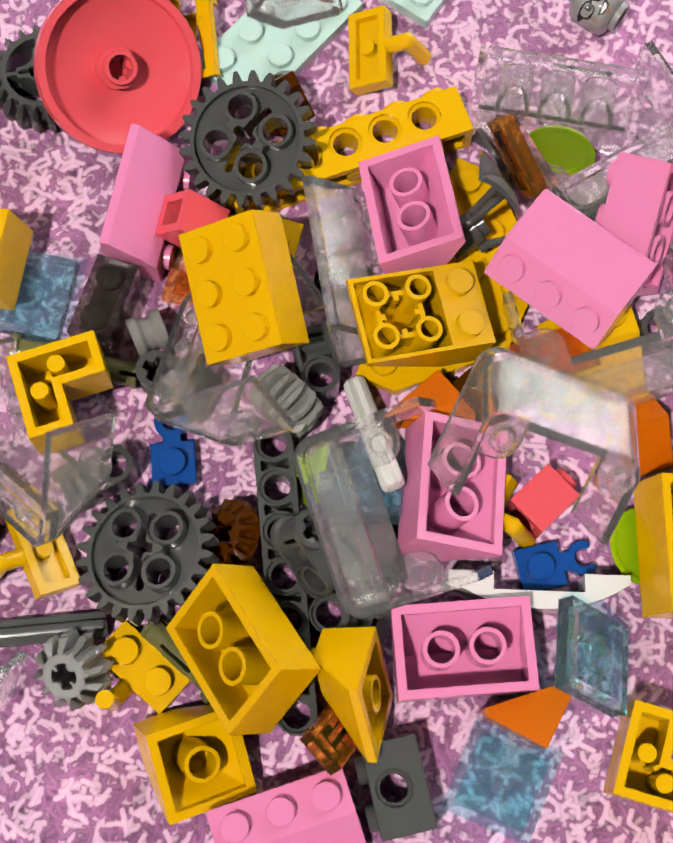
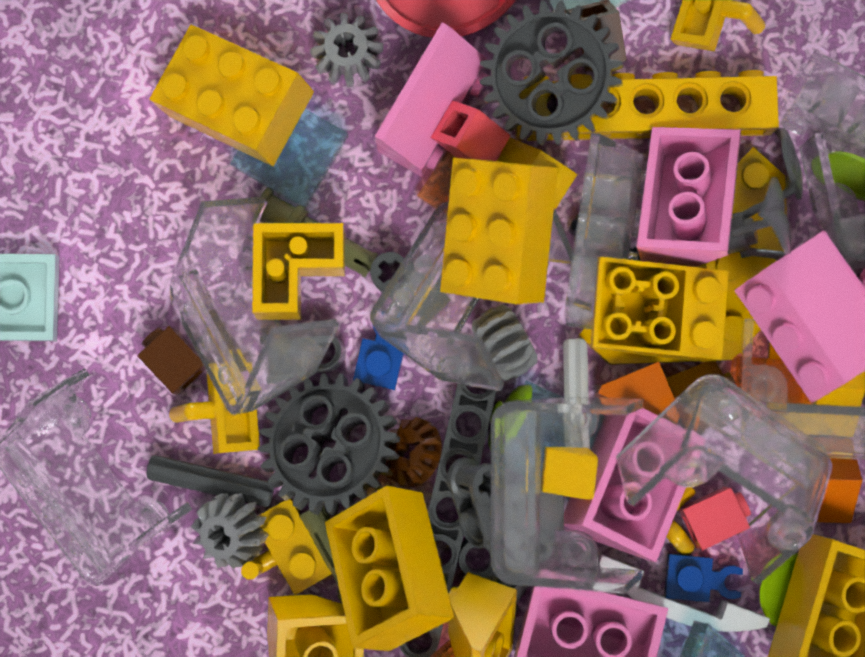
camera: 25 degrees right, 10 degrees up
clear smoke brick [67,254,145,358] -> none
light grey wheel [125,308,173,357] -> none
dark grey piece [291,318,340,405] -> none
clear orange tile [486,113,548,199] -> none
none -> light grey gear [310,12,384,87]
none -> yellow slope [541,447,598,499]

